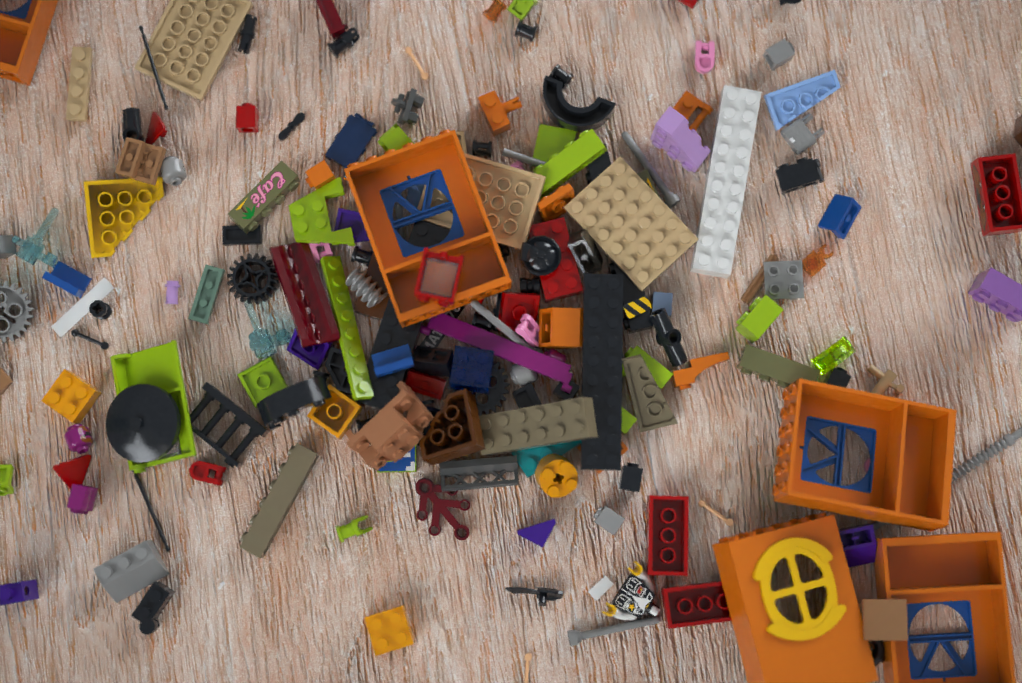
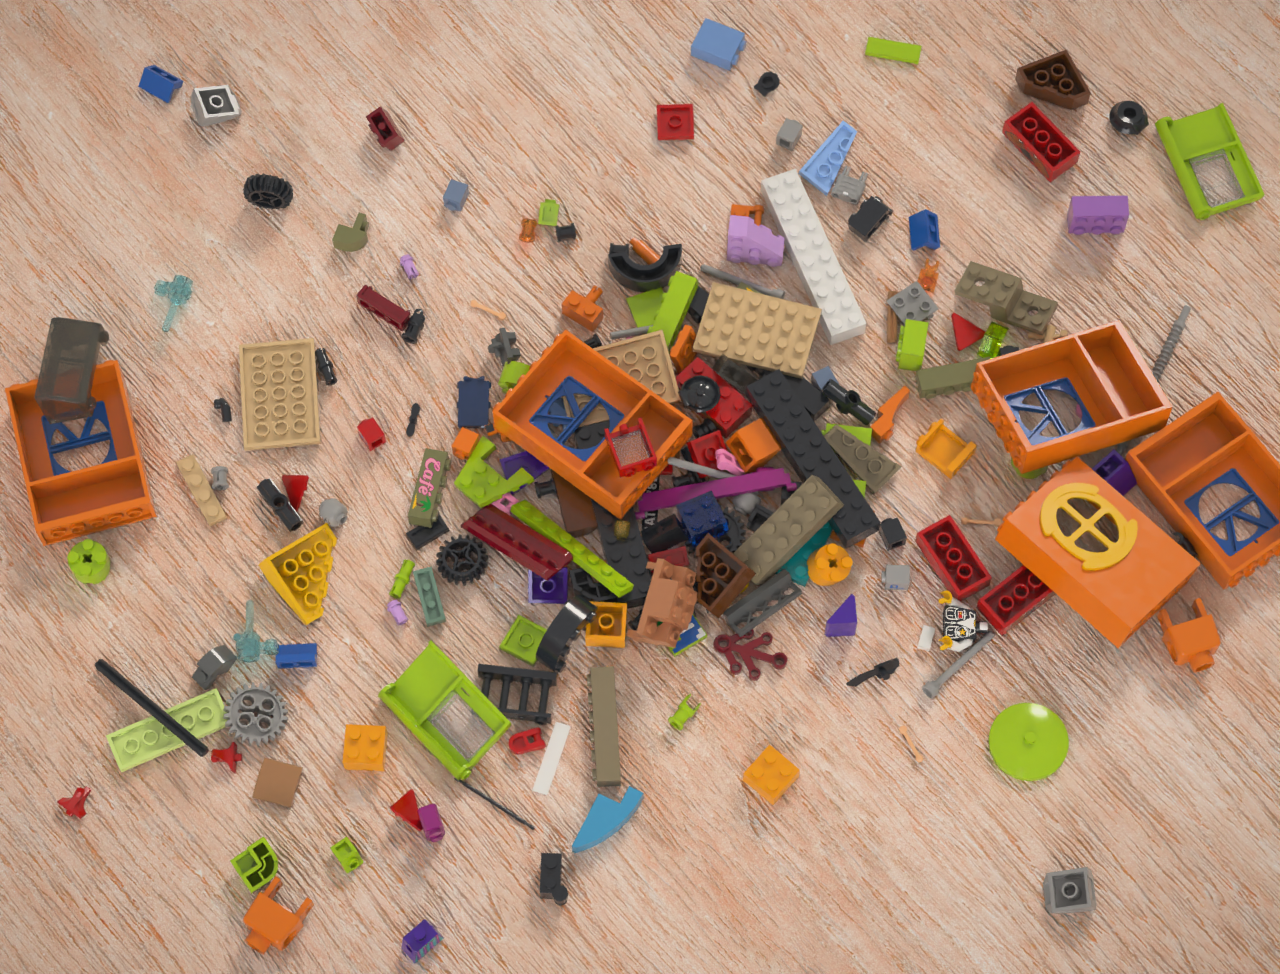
camera: 30 degrees left, 15 degrees down
white sticker [51,277,114,337] -> none
magenta head [64,424,93,454] -> none
black hinge [71,329,109,350] -> none
black bush [89,300,112,320] -> none
light grey slope [94,540,169,603] -> none
black dish [106,384,181,463] -> none
medium nougat slope [115,137,167,186] -> none
black piece [139,26,169,110] -> none
clear light blue piece [244,300,291,359] -> none
light grey piece [345,265,388,308] -> none
blue panel [371,344,415,377] -> none
sticker [623,295,652,319] -> none
bright pink plate [695,40,715,74] -> none
medium nougat slope [862,599,908,640] -> none
none -> light grey bush [211,466,229,491]
none -> black arm [214,398,232,422]
none -> lime pin [389,559,415,599]
none -> white sticker [532,722,570,795]
none -> dark azure slope [572,786,644,853]
none -> clear yellow piece [614,520,631,539]
none -> orange cylinder [630,237,660,265]
none -> lime tile [865,37,922,64]
none -> light orange panel [915,419,977,479]
none -> red piece [951,313,987,351]
none -> dark tan bracket [954,261,1058,335]

